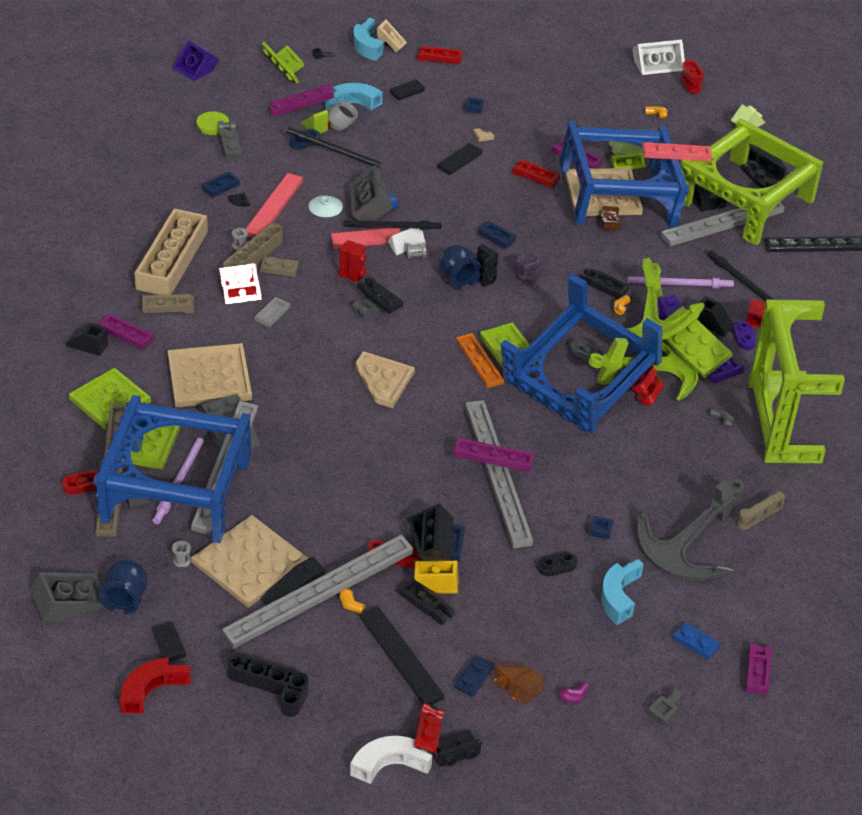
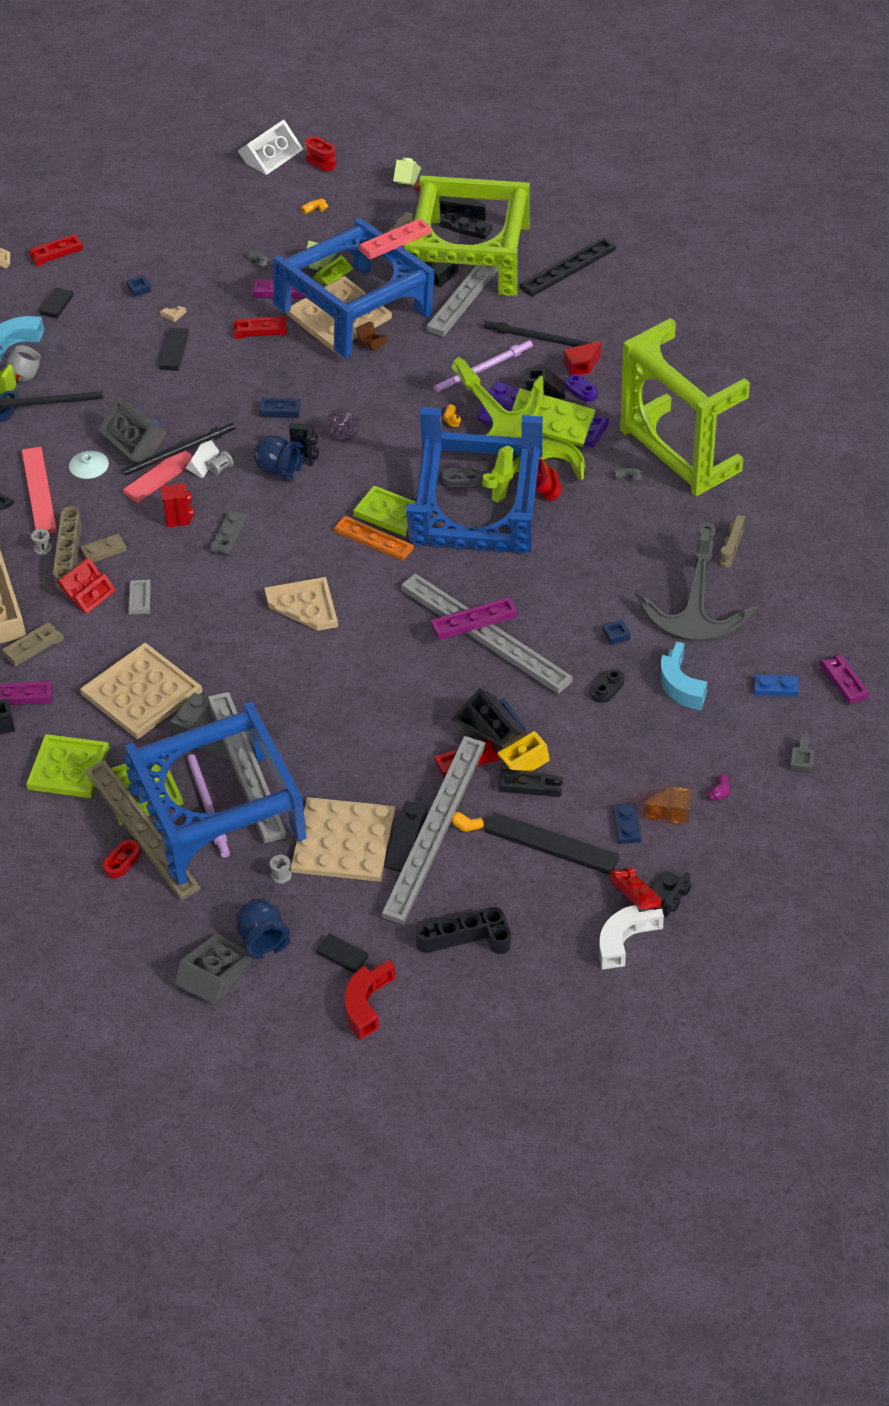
camera: 30 degrees left, 5 degrees up
black hinge [356,276,403,314] -> none
black hinge [579,268,629,299] -> none

